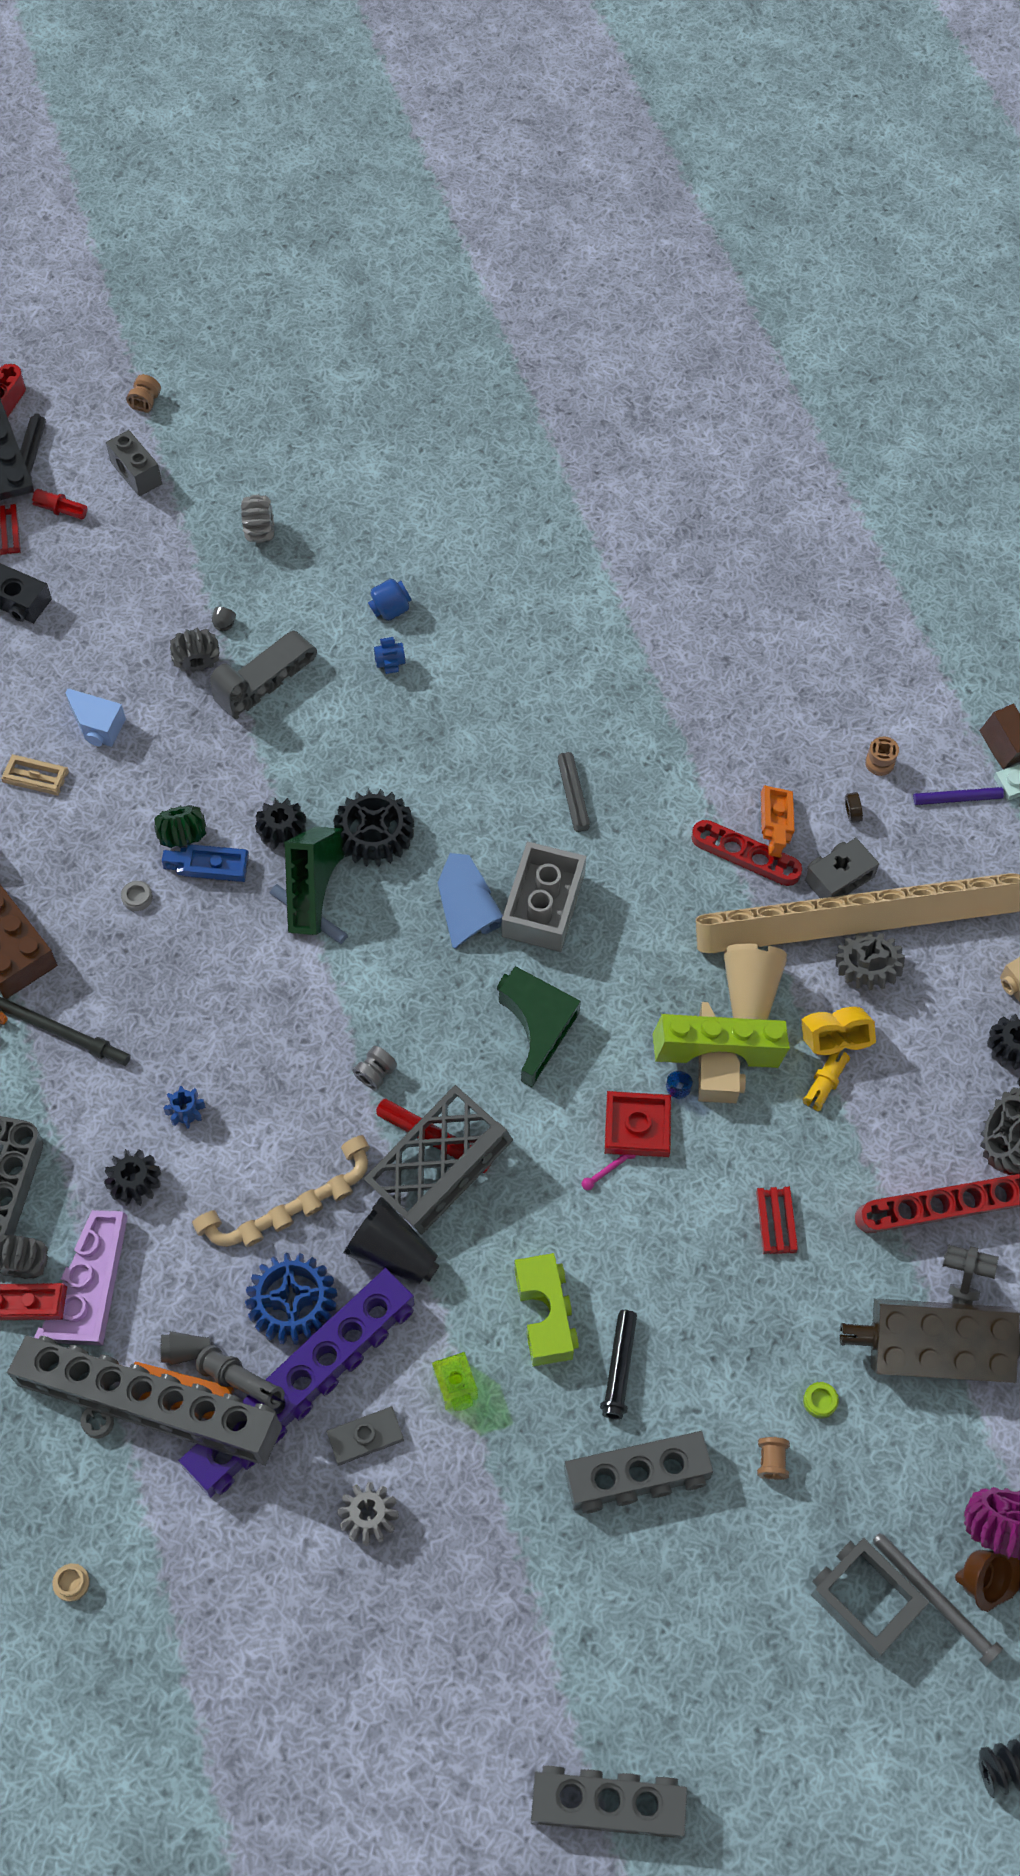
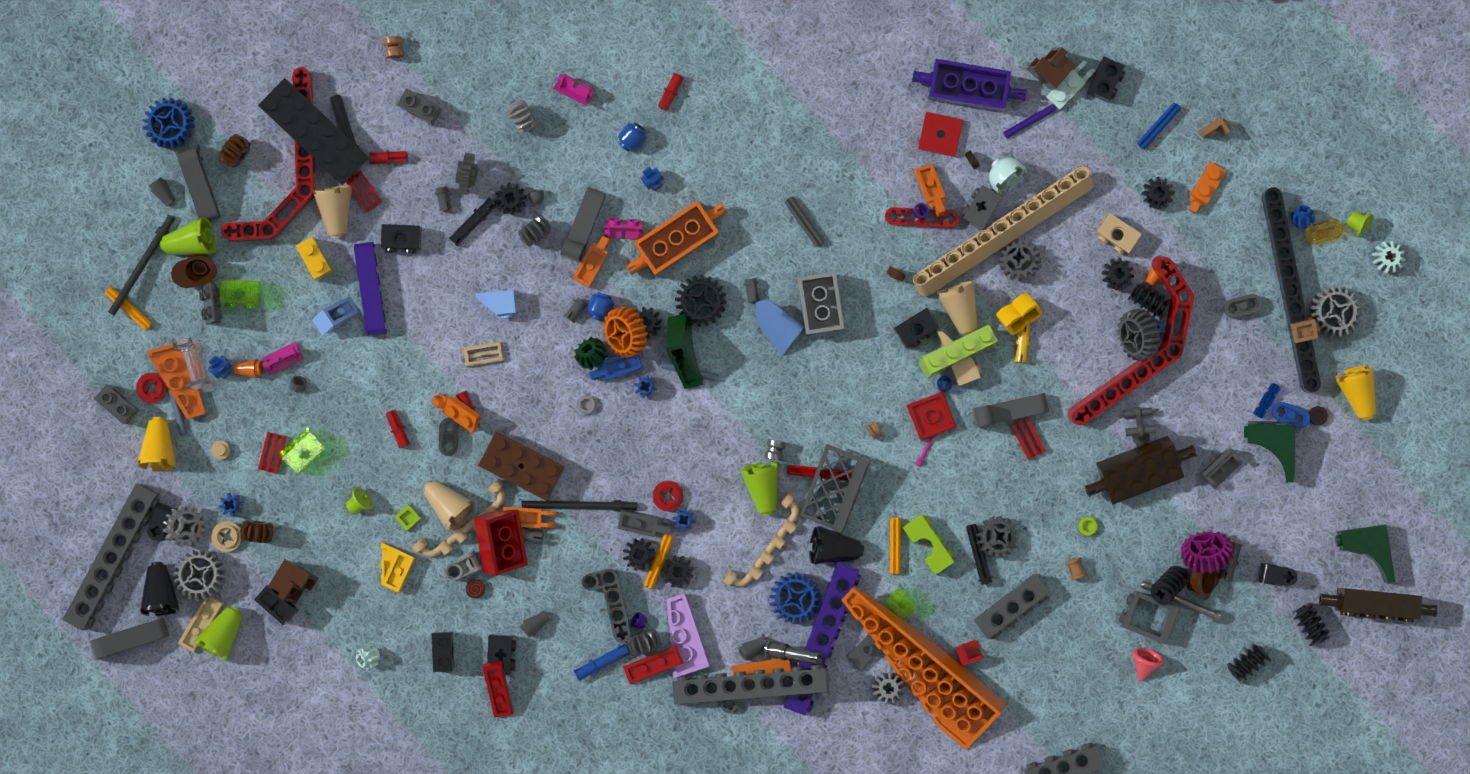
camera: 20 degrees left, 25 degrees up
dark green arch [497,966,581,1087] -> none
medium nougat wheel [865,736,899,776] -> none
none -> dark grey pin [435,186,452,211]
none -> black pin [449,197,498,246]
none -> dark grey gear [455,152,478,195]
none -> black gear [494,182,527,215]
none -> dark pink hinge [553,73,594,106]
none -> dark grey pin [564,298,587,323]
none -> orange hinge [572,236,610,288]
none -> blue head [587,292,615,321]
none -> orange gear [602,306,649,358]
none -> dark pink hinge [604,218,643,239]
none -> dark grey hinge [617,509,672,537]
none -> black gear [623,538,655,570]
none -> orange brick [625,201,728,277]
none -> dark purple hinge [631,612,648,629]
none -> blue gear [634,375,657,399]
none -> light orange axle [644,534,674,589]
none -> red gear [653,481,684,511]
none -> red axle [658,73,684,111]
none -> lime cone [740,461,778,516]
none -> dark grey pin [743,278,760,303]
none -> orange wedge [842,586,1006,750]
none -> medium nougat bush [866,421,883,440]
none -> reddish brown tile [886,266,906,282]
none -> light orange axle [890,518,901,574]
none -> black brick [894,308,939,349]
none -> dark purple brick [912,59,1027,112]
none -> dark purple hinge [913,203,929,219]
none -> red tile [918,112,963,157]
none -> red panel [955,640,984,666]
none -> dark grey beam [972,393,1049,428]
none -> dark grey gear [976,516,1019,558]
none -> light aqua cylinder [988,157,1027,195]
none -> coral hat [1133,648,1164,681]
none -> black piece [1151,566,1190,605]

